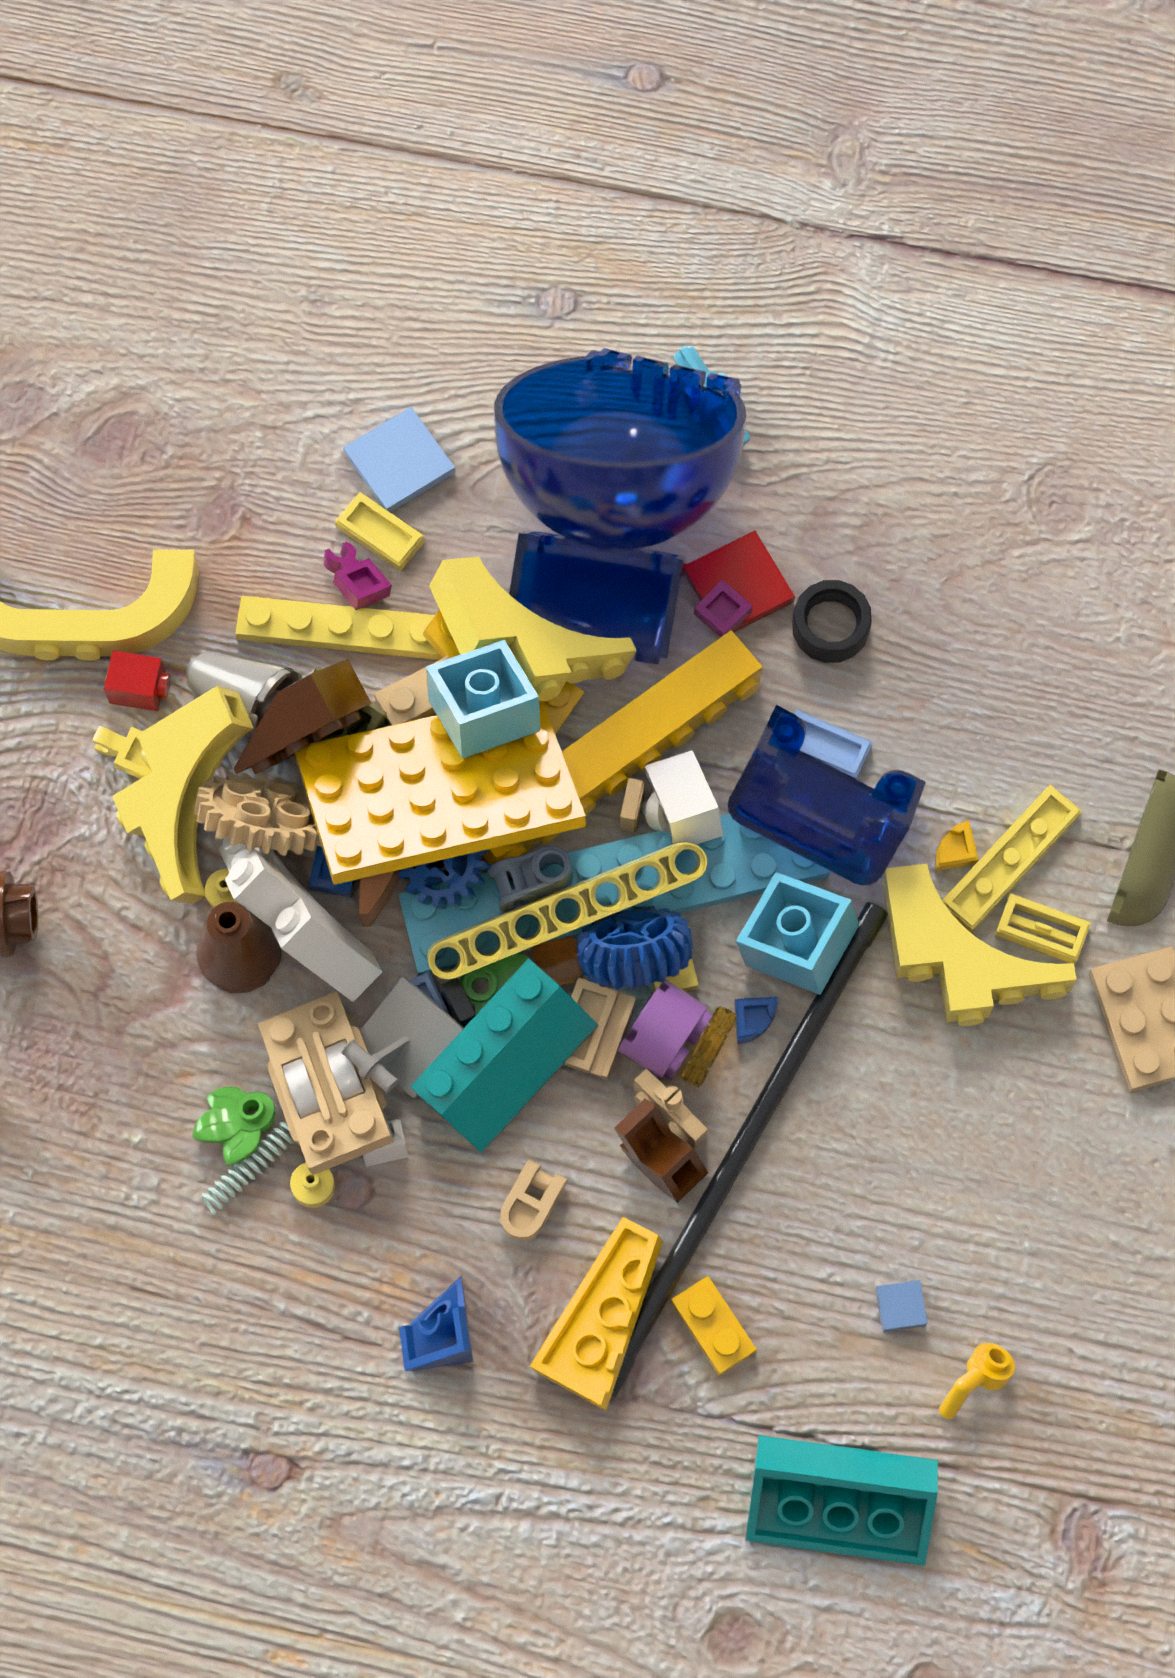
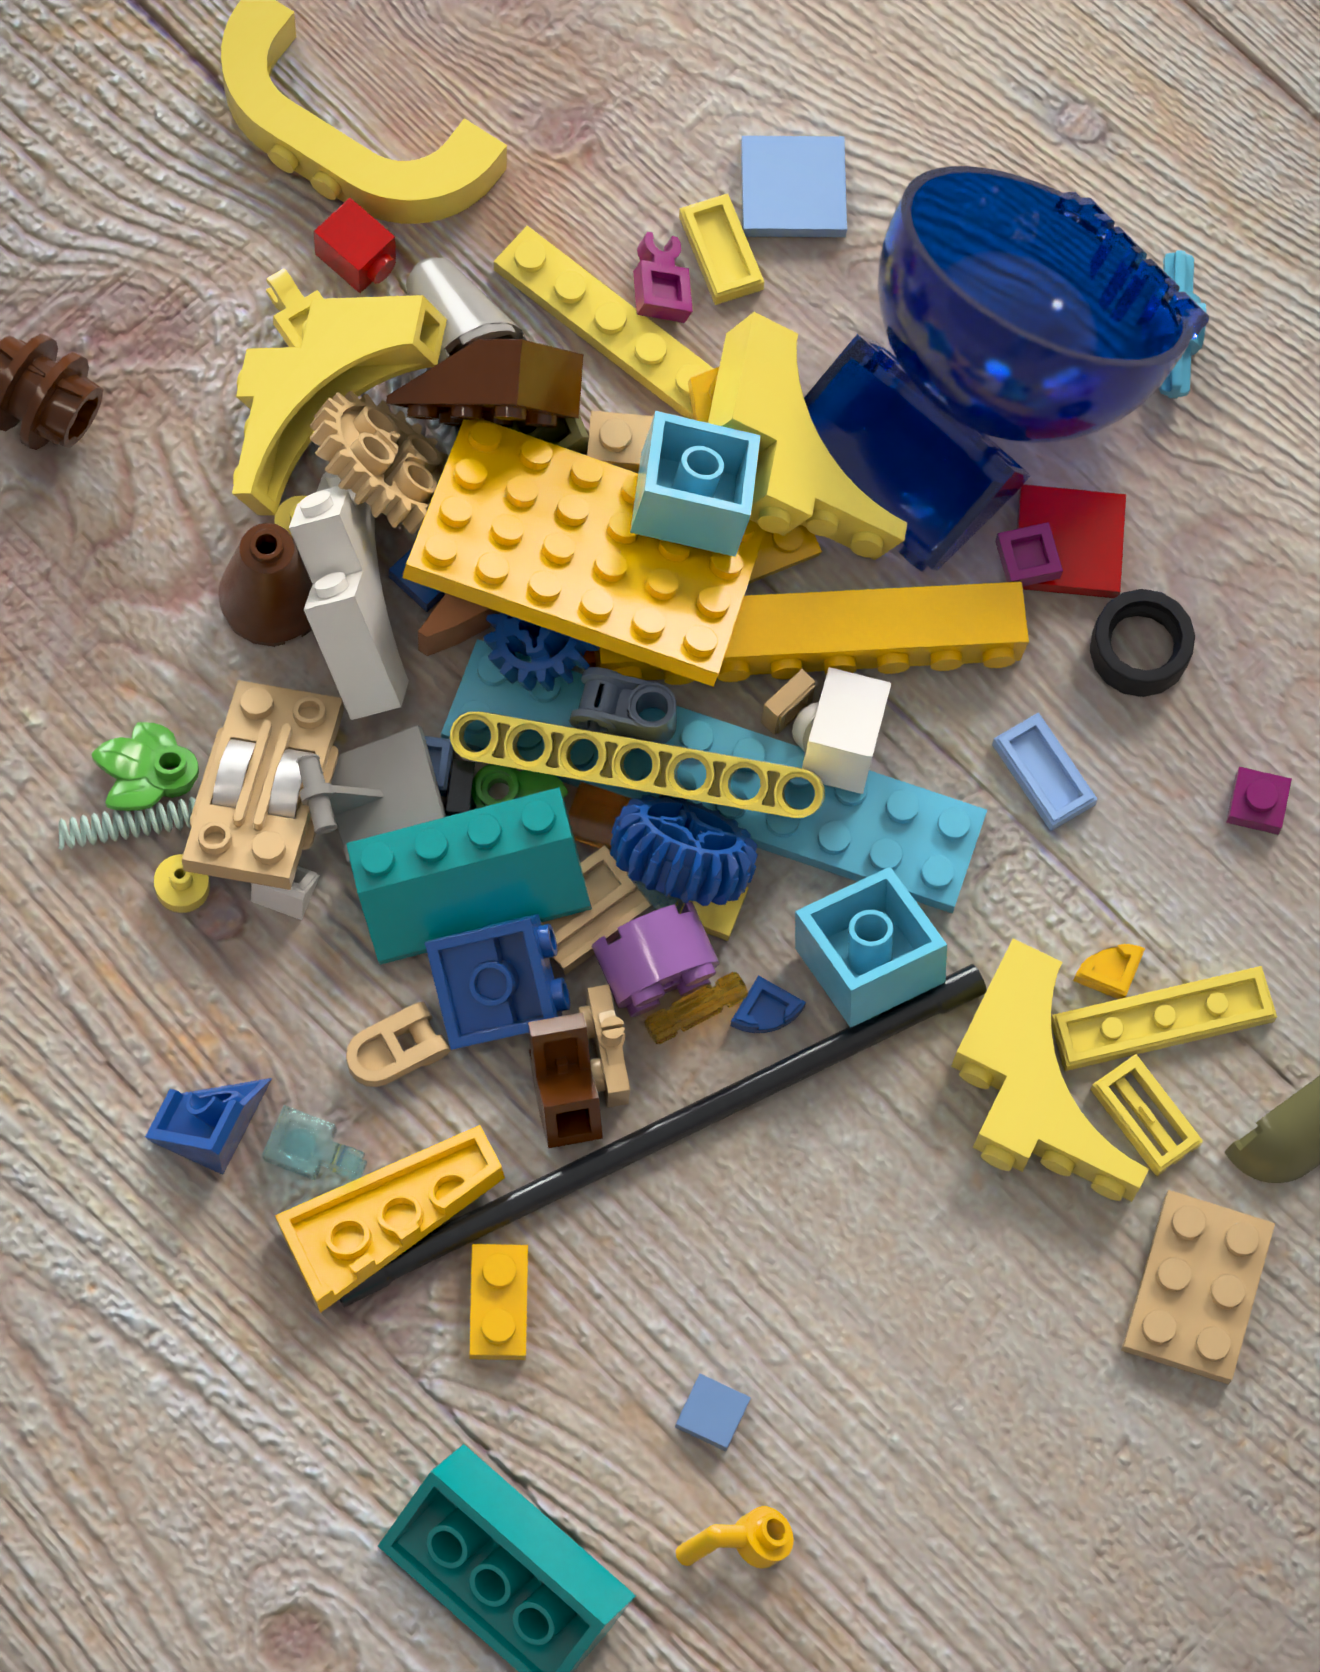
camera: 25 degrees right, 0 degrees up
clear blue windscreen [727,705,926,886] -> none
none -> clear light blue plate [262,1105,367,1181]
none -> blue plate [425,914,570,1050]
none -> magenta plate [1226,766,1292,835]

